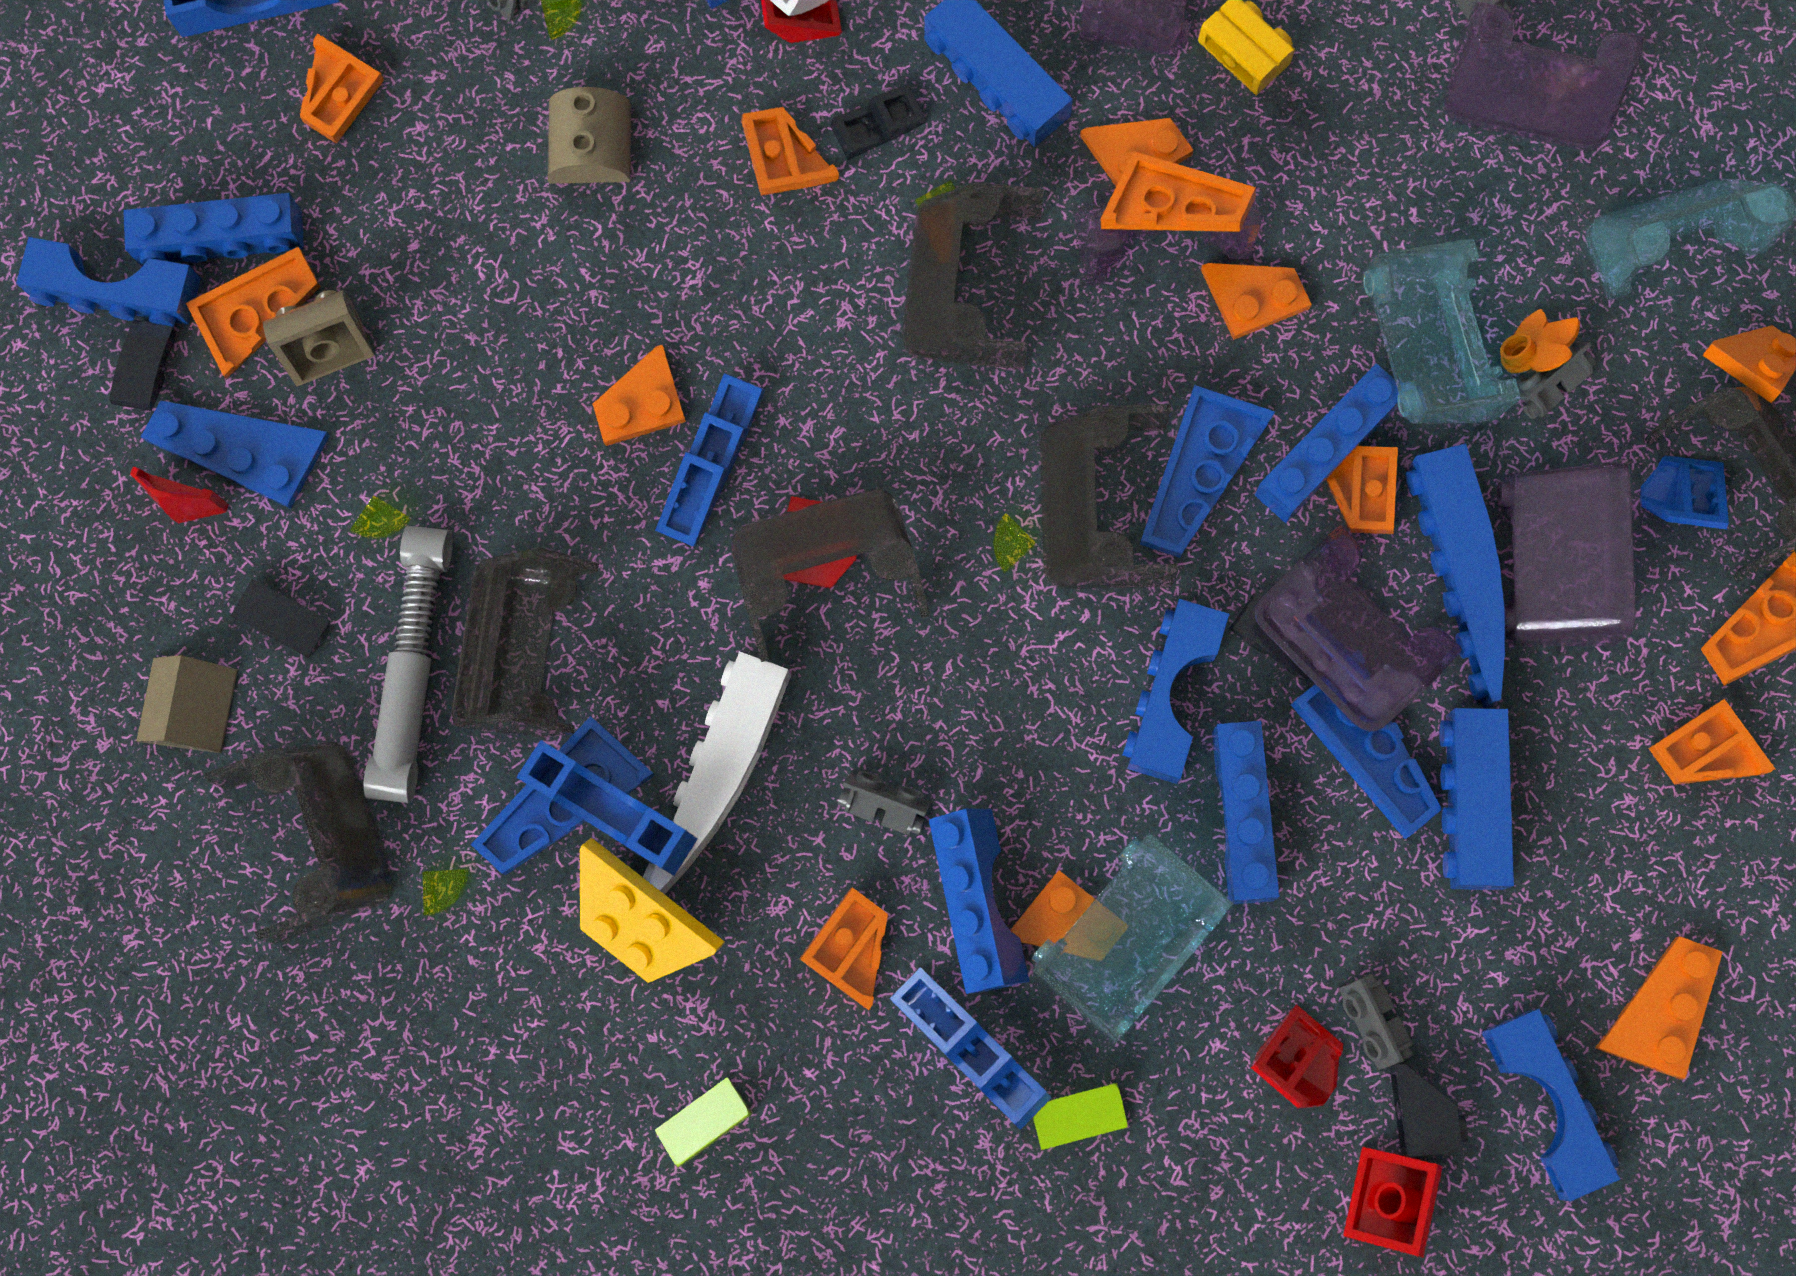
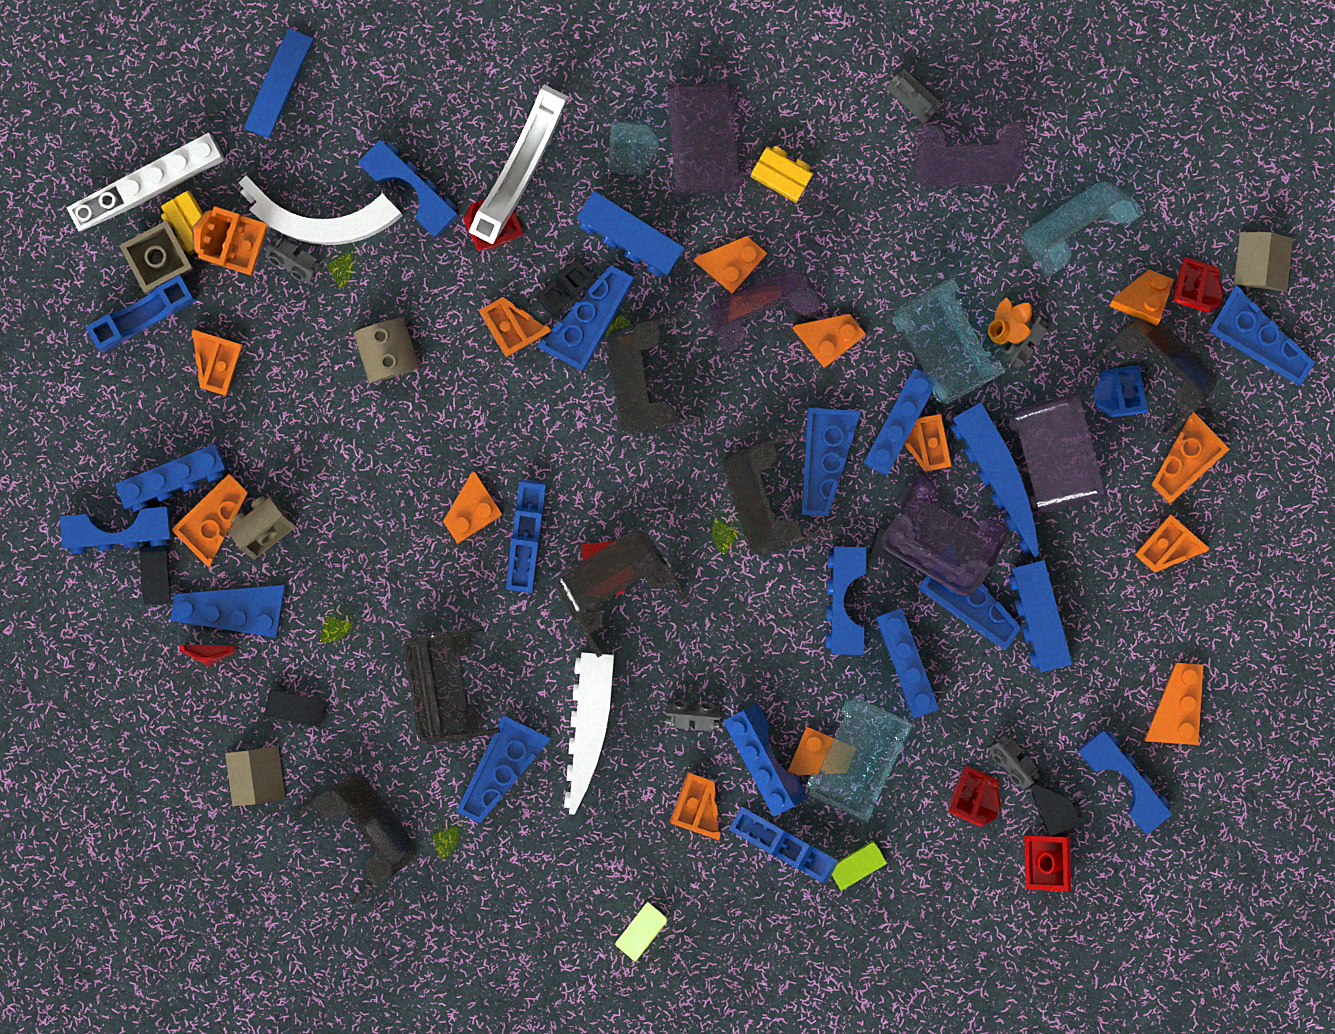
camera: 20 degrees left, 10 degrees up
light grey piece [364,526,453,803] -> none
blue arch [516,740,698,876] -> none
yellow wing [580,837,725,983] -> none
orange wing [1100,151,1256,232] -> none
none -> blue wing [537,265,636,372]

